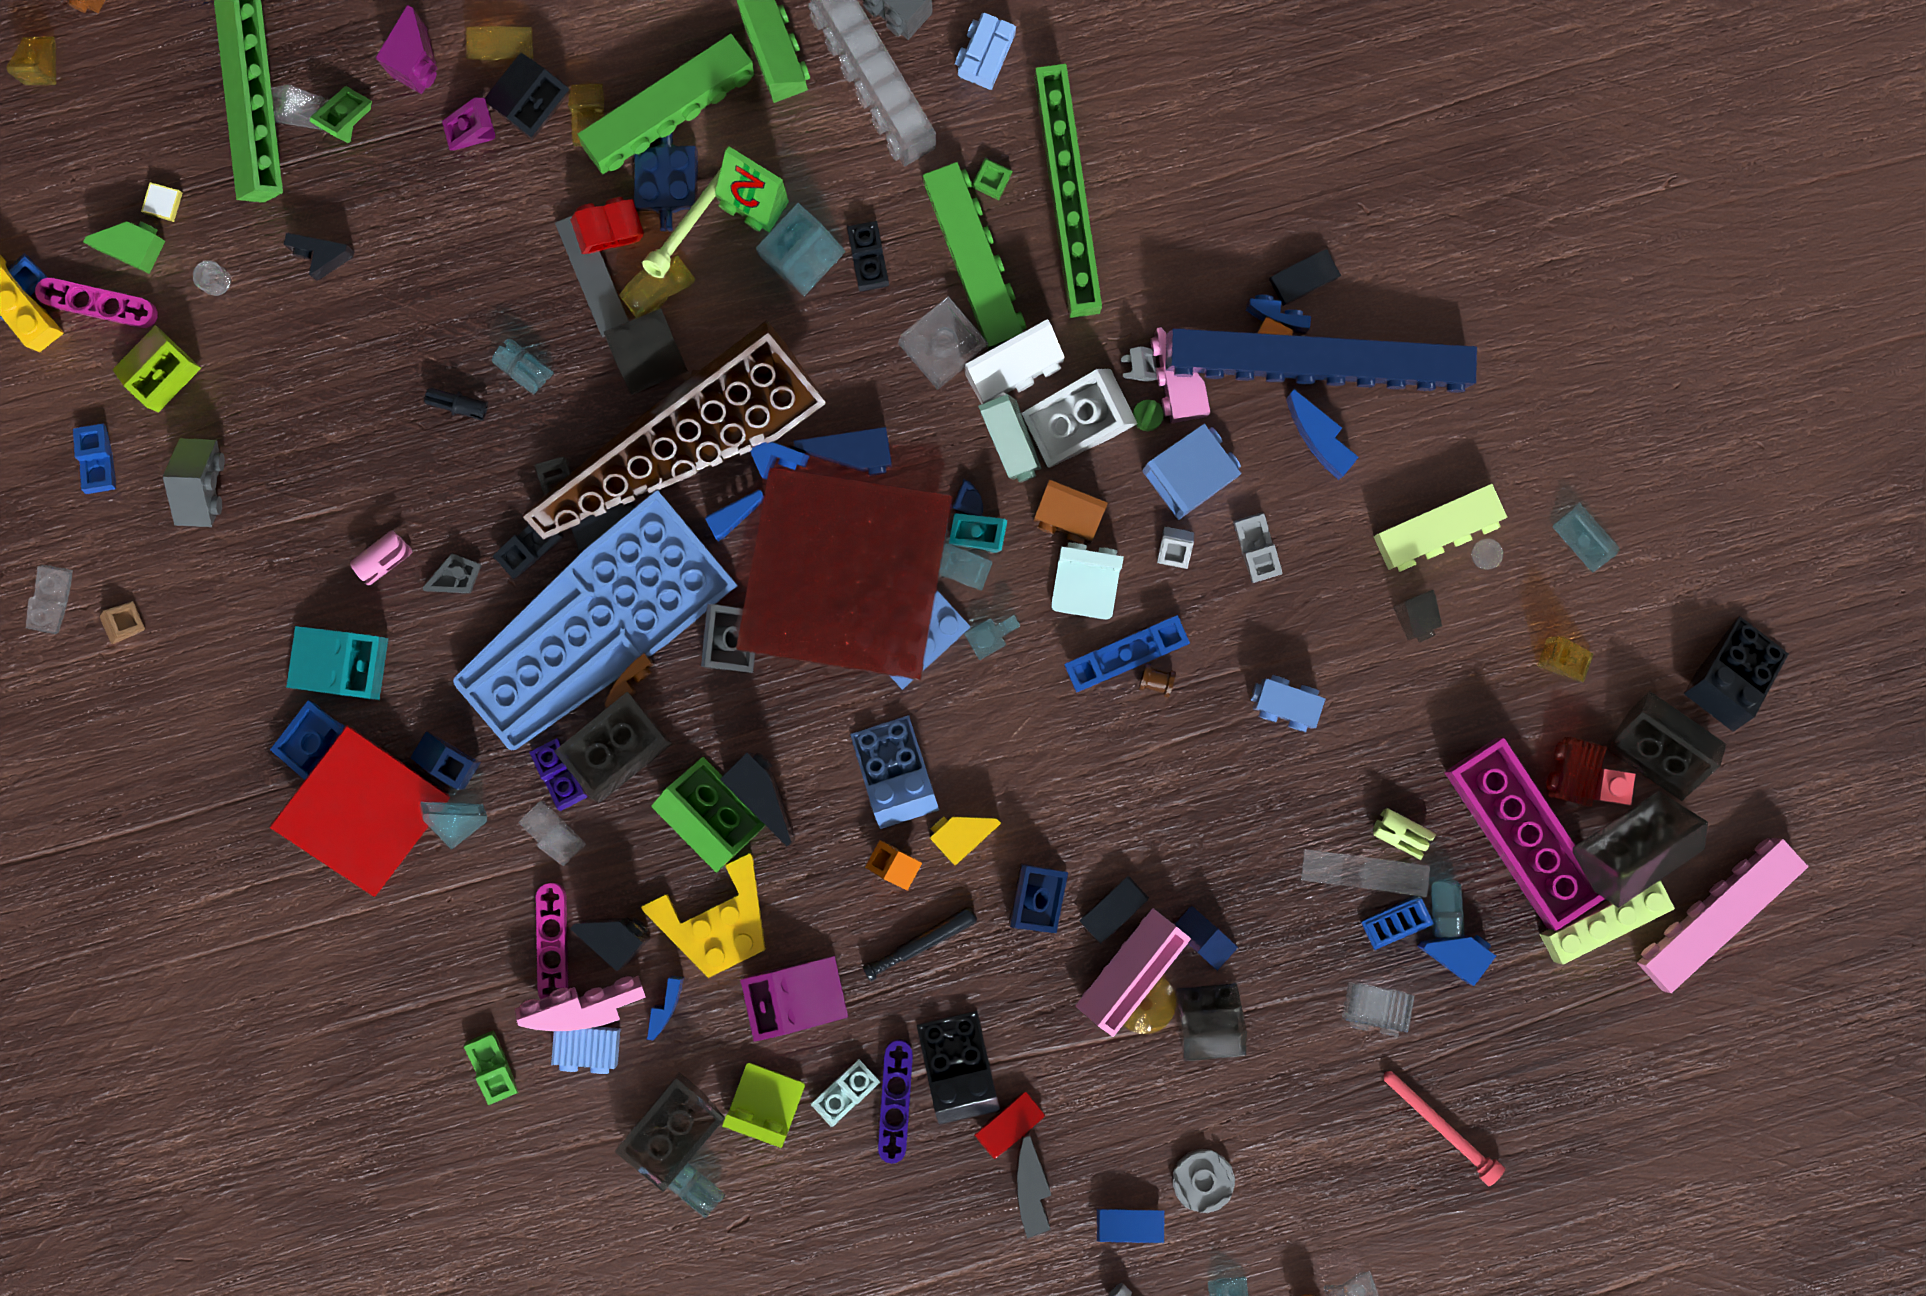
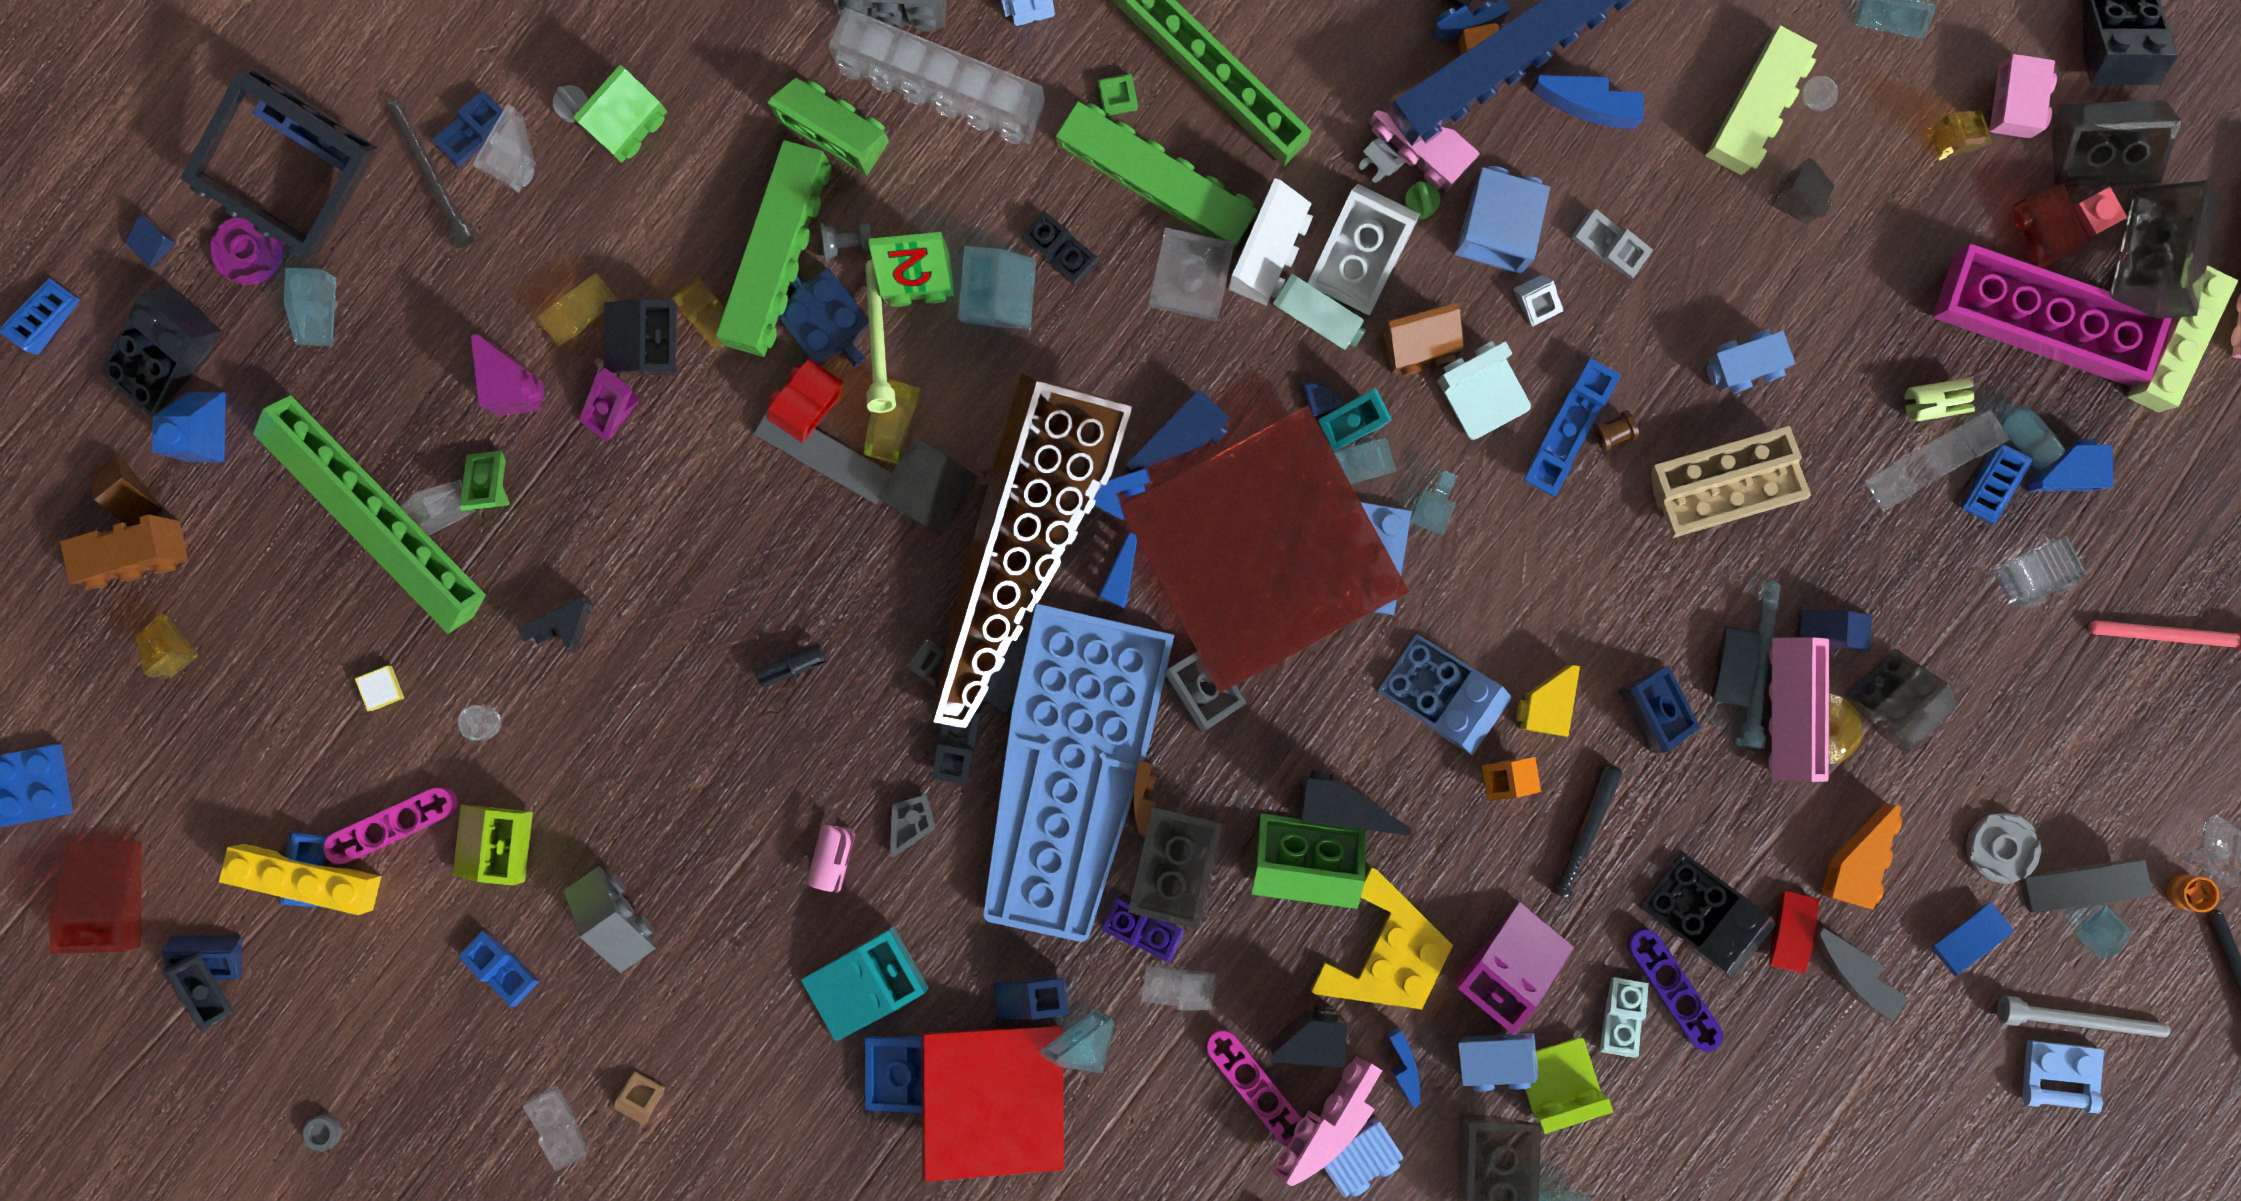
camera: 30 degrees left, 0 degrees up
bright green slope [83,221,165,274] -> none
clear light blue arm [492,339,554,395] -> none
none -> dark grey piece [820,221,872,264]
none -> medium blue brick [1458,1033,1539,1091]
none -> tan brick [1651,426,1811,538]
none -> clear light blue piece [1735,581,1780,749]
none -> orange slope [1821,803,1902,910]
none -> bright pink brick [1990,54,2057,138]
none -> dark grey slope [2023,858,2153,913]

